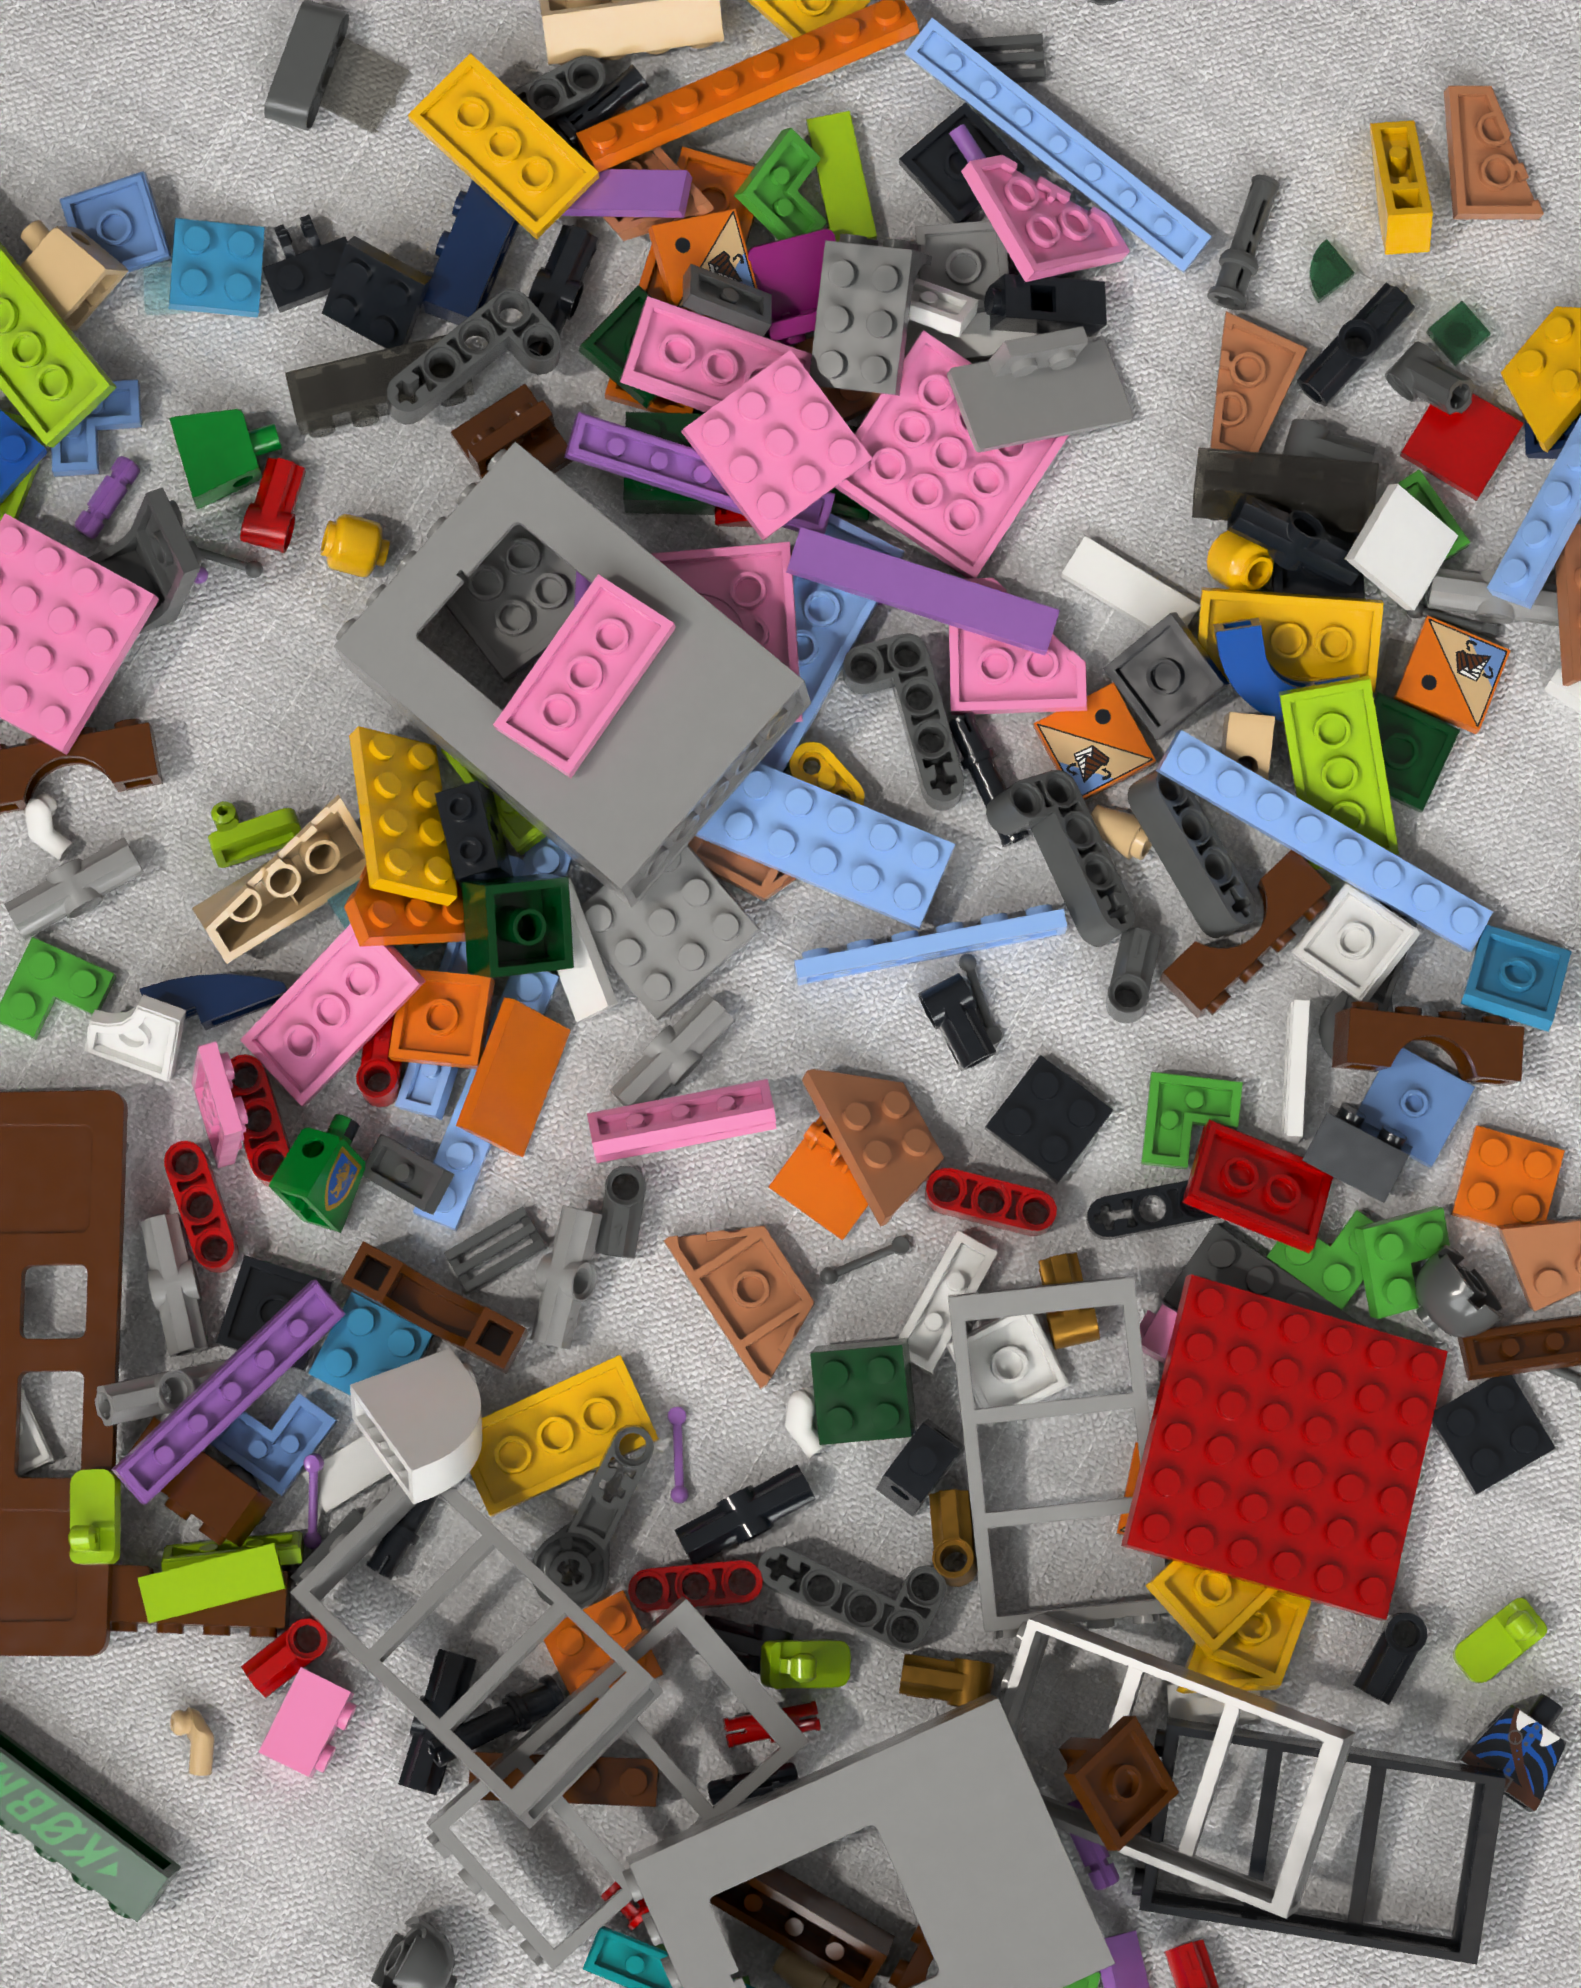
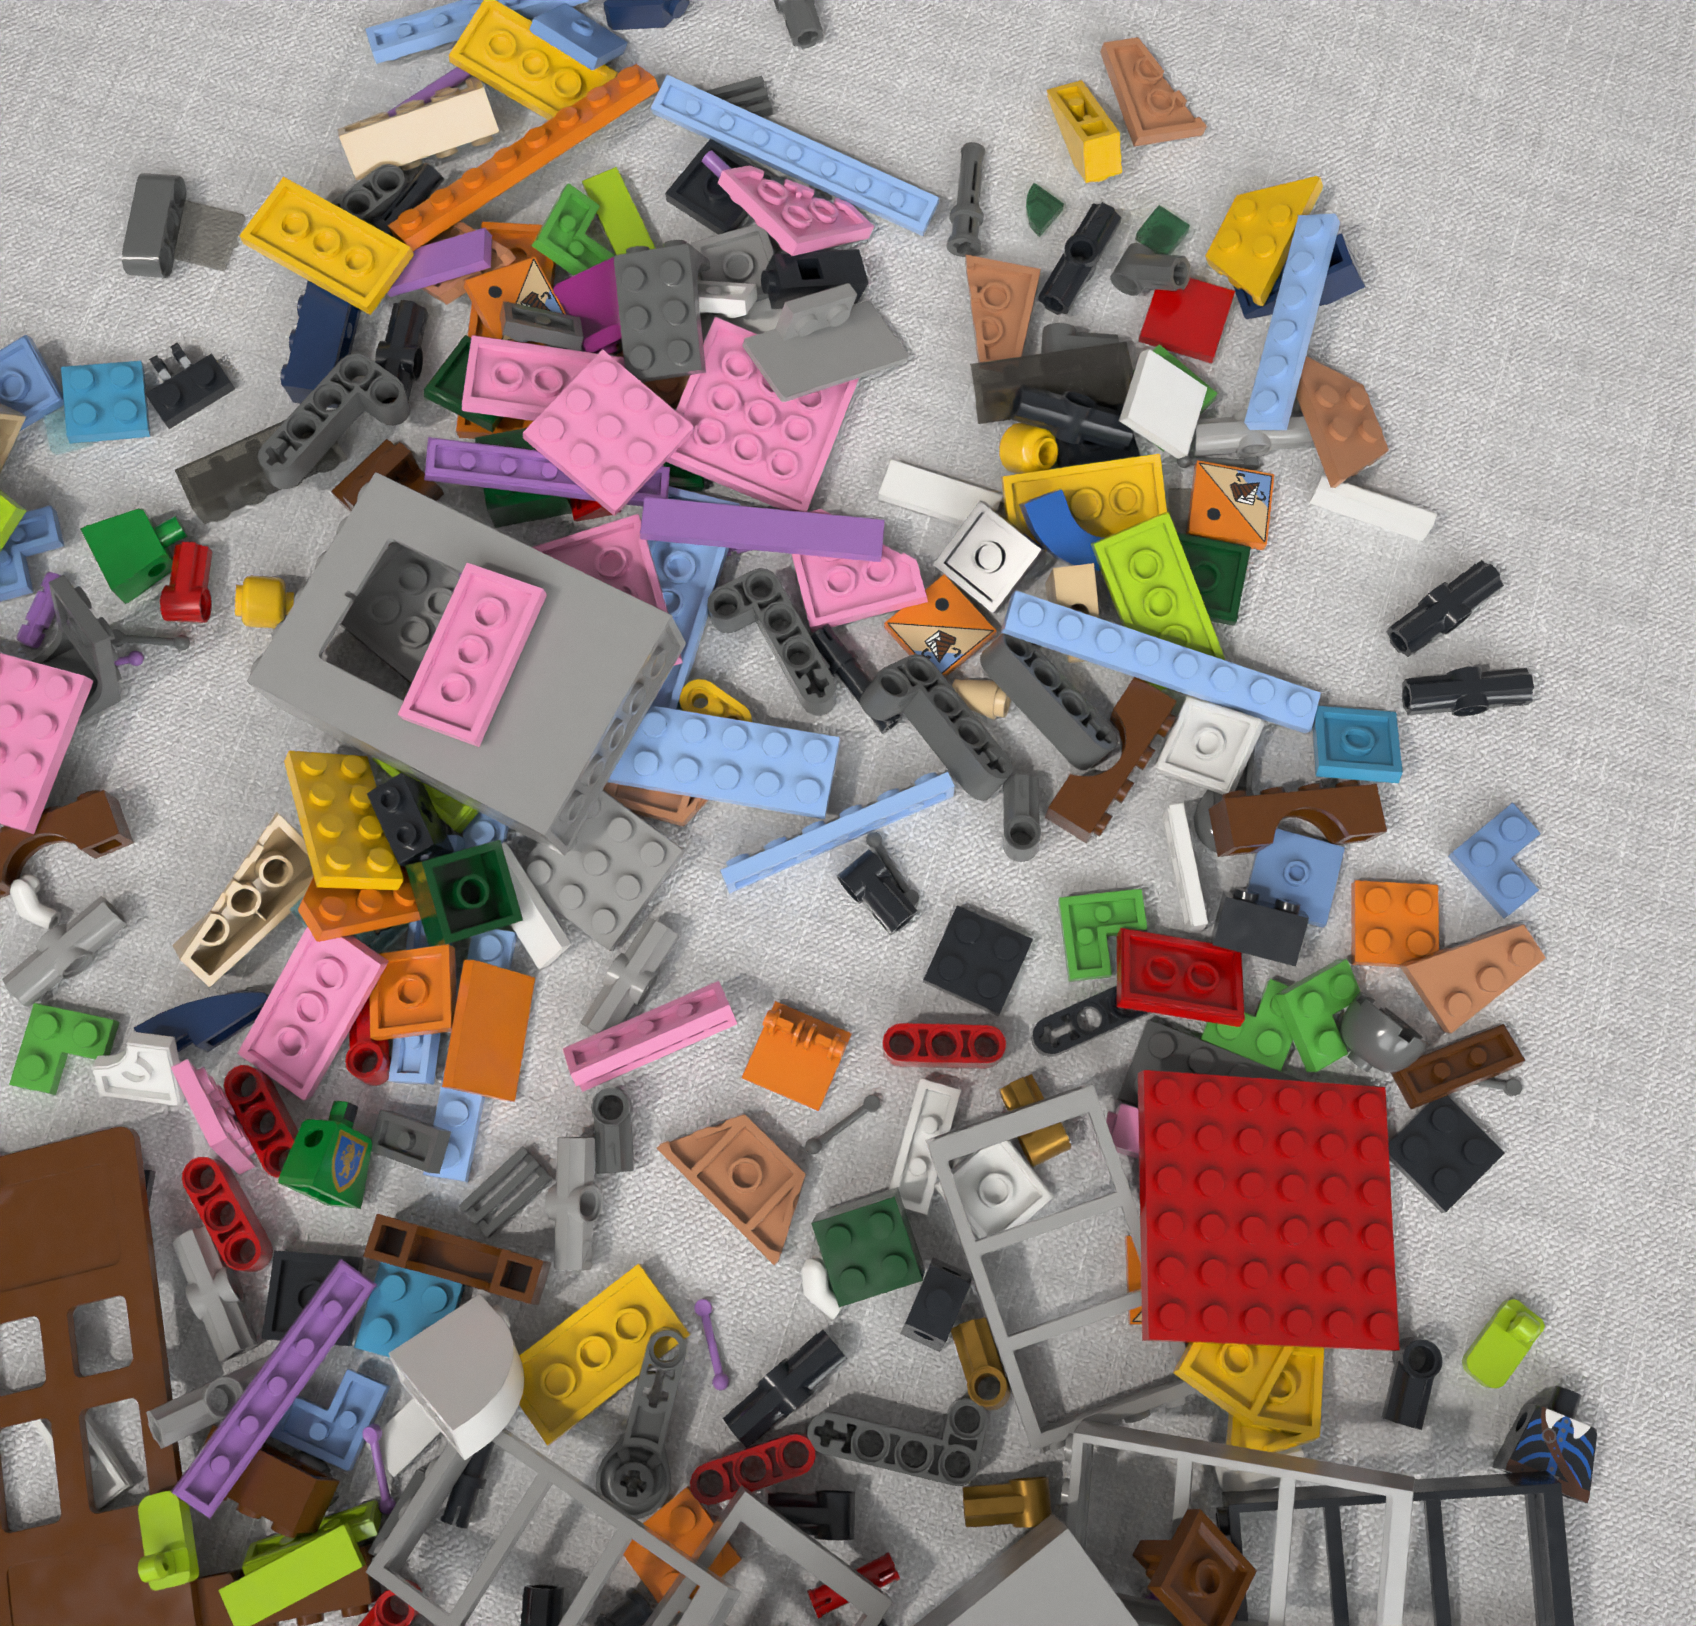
camera: 10 degrees left, 5 degrees down
lime piece [208,801,302,868] -> none
black plate [322,236,432,356] -> none
lime piece [760,1639,851,1689] -> none
nougat wing [802,1069,944,1227] -> none

